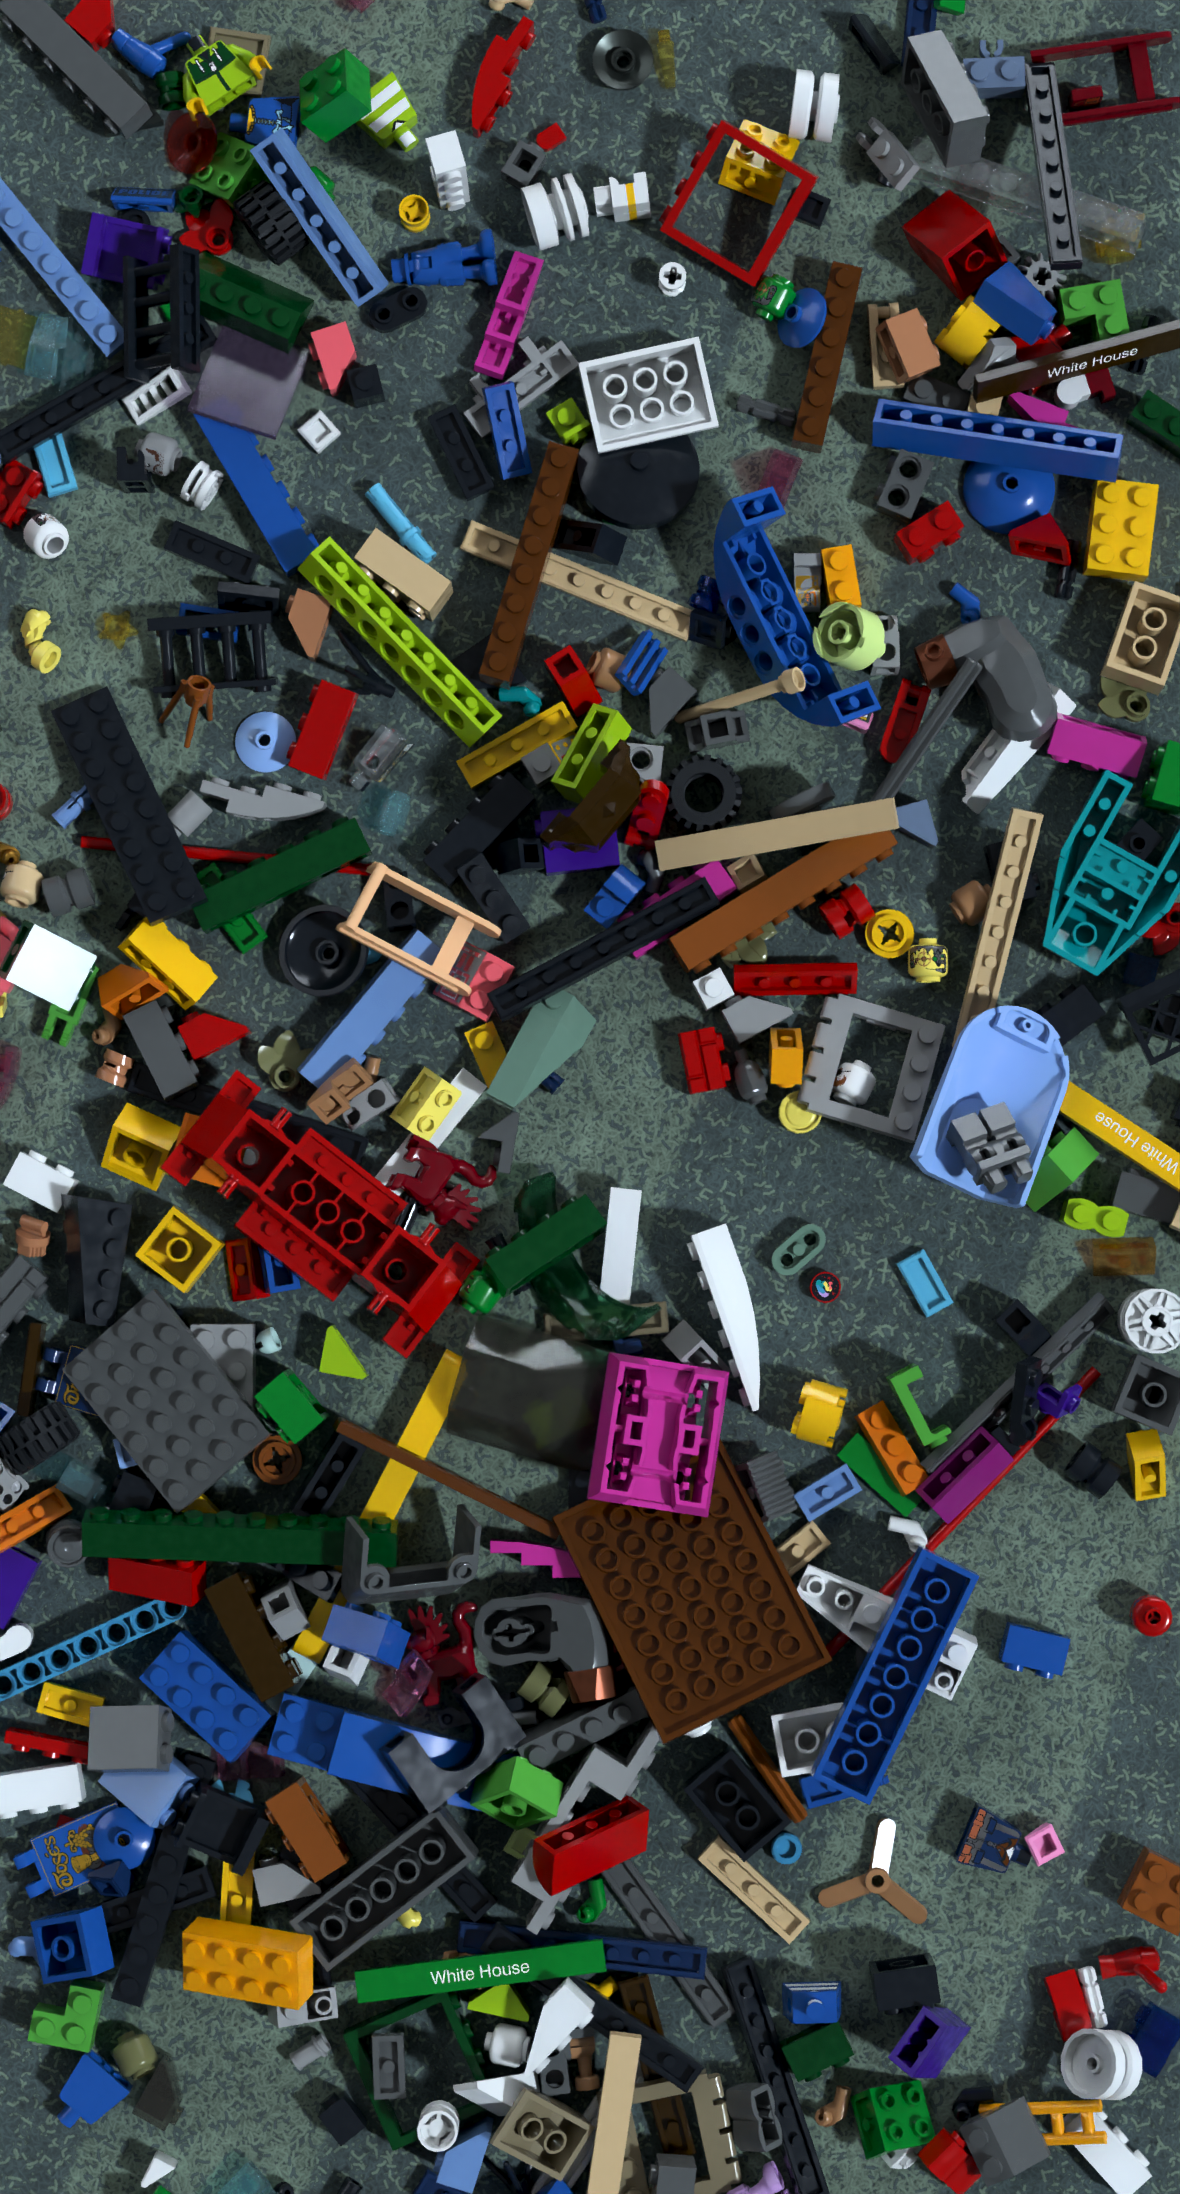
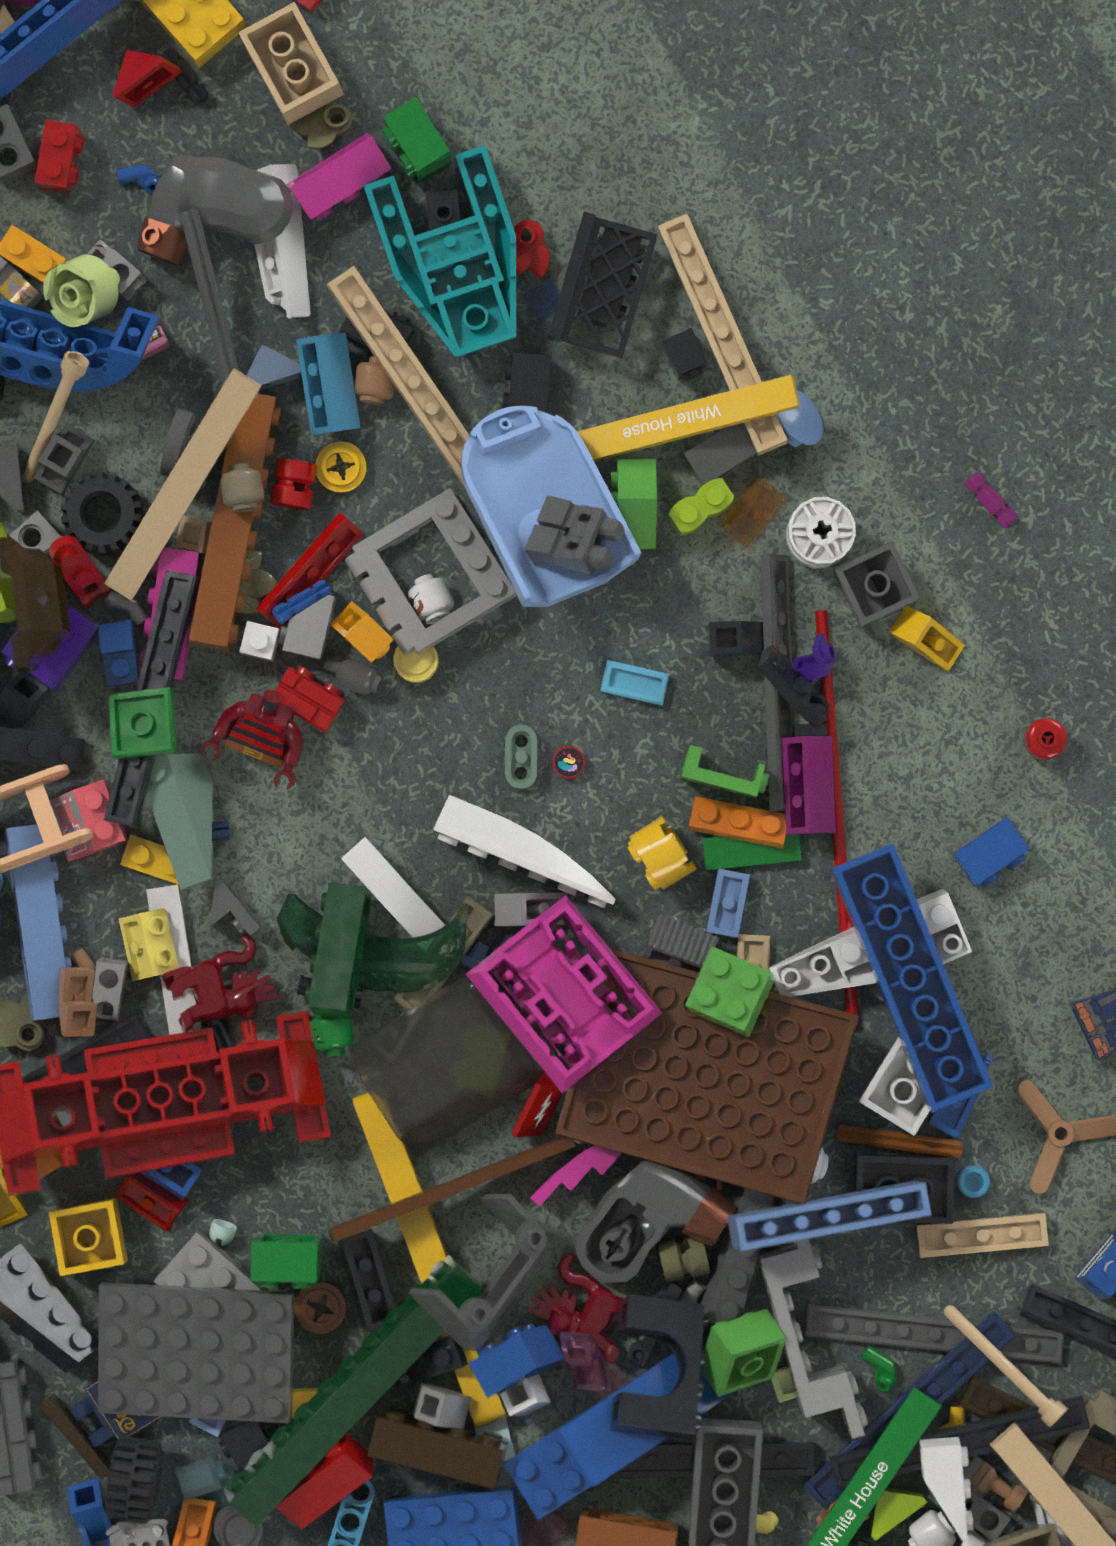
camera: 50 degrees left, 0 degrees up
lime slope [319,1325,369,1380] -> none
red brick [533,1796,649,1896] -> none
red plate [879,678,932,765] -> none
white arm [887,1515,928,1553] -> none
light yellow head [908,938,948,983] -> none
blue dish [963,461,1055,534] -> none
black wheel [1063,1441,1123,1499] -> none
none -> green tile [108,687,177,760]
none -> dark red torso [200,690,304,790]
none -> dark tan head [220,463,264,512]
none -> blue axle [272,580,332,624]
none -> dark azure brick [296,332,361,435]
none -> red slope [512,1073,563,1138]
none -> bright green brick [685,946,775,1037]
none -> medium blue brick [727,1181,931,1251]
none -> tan piece [944,1305,1068,1427]

